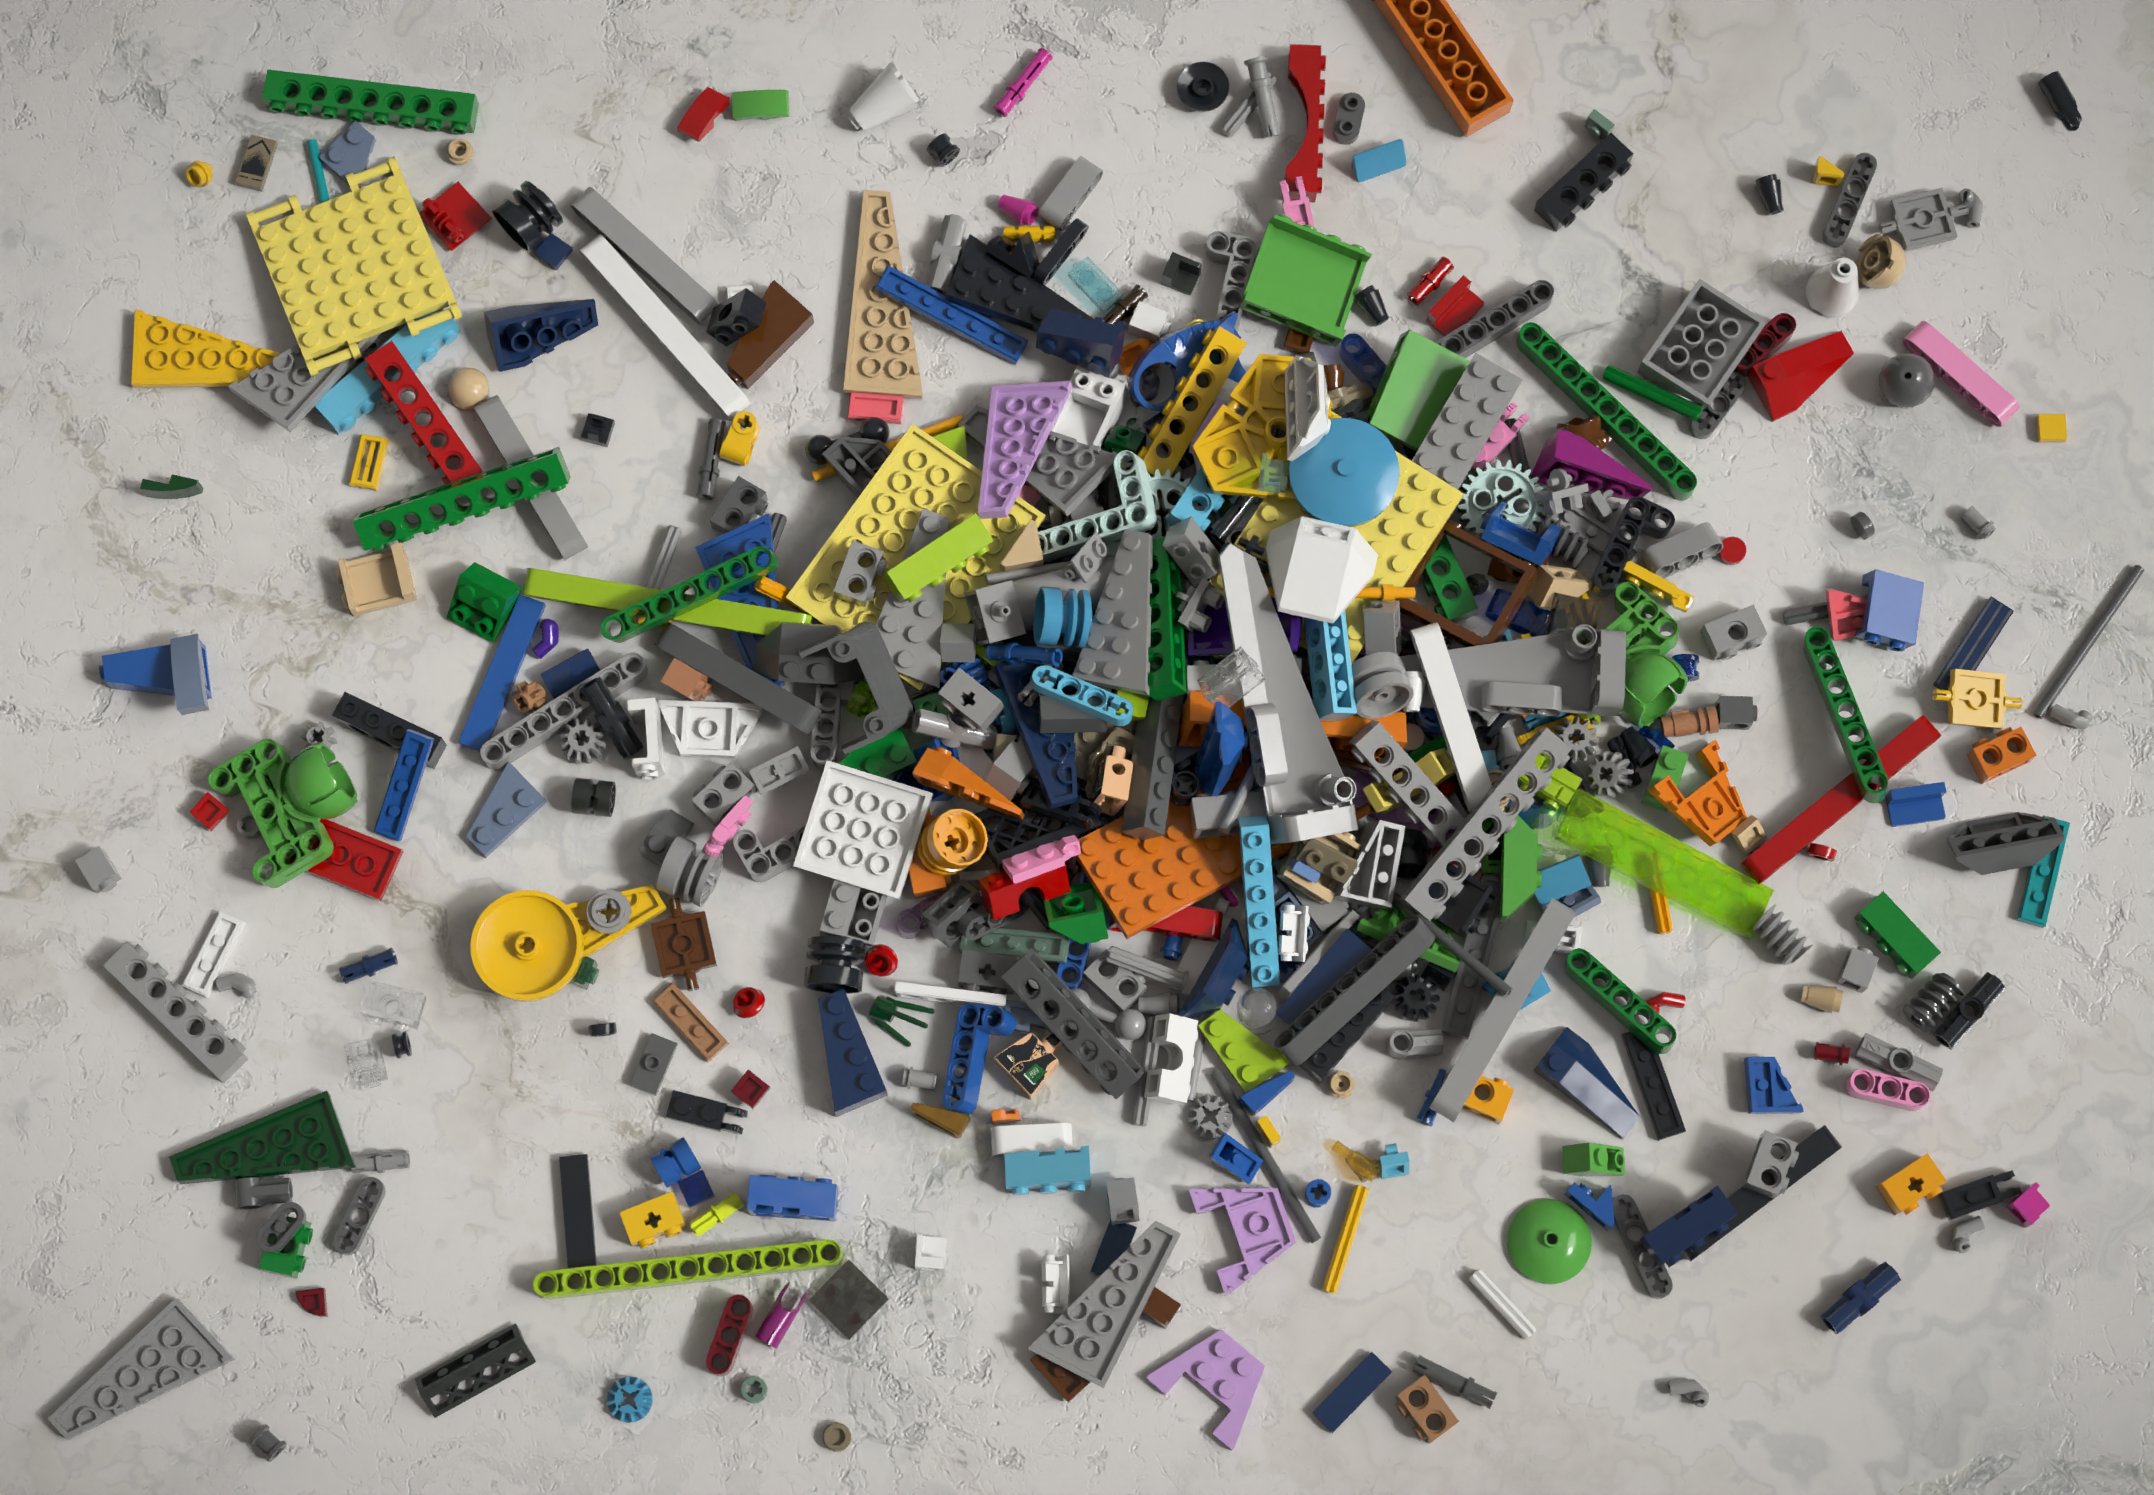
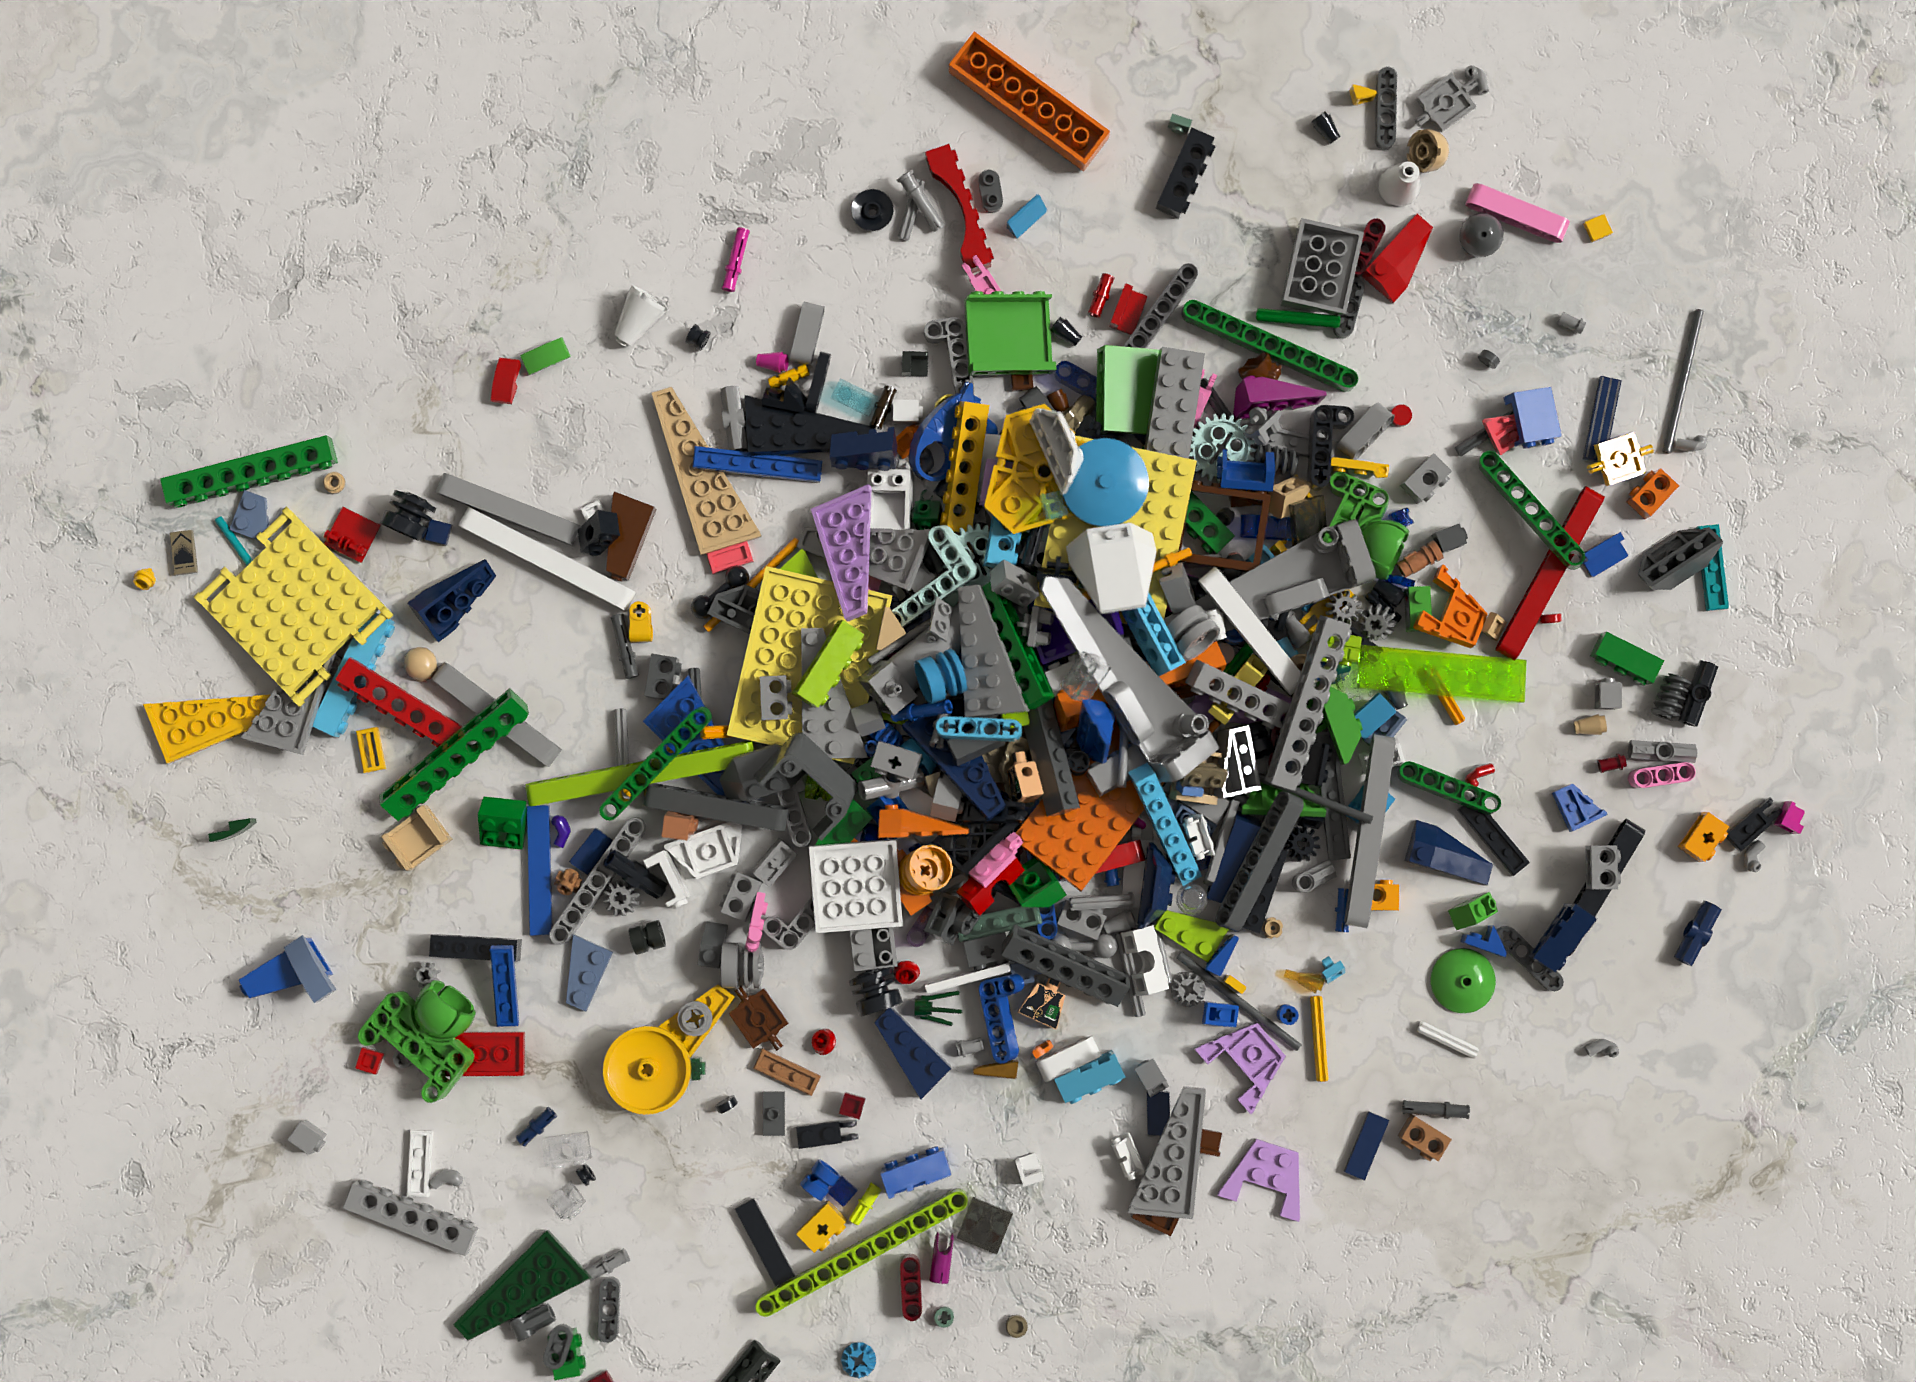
camera: 25 degrees left, 10 degrees up
black tile [581,413,615,447] -> none
light grey tile [1586,490,1621,523] -> none
light grey piece [1752,904,1813,965] -> none

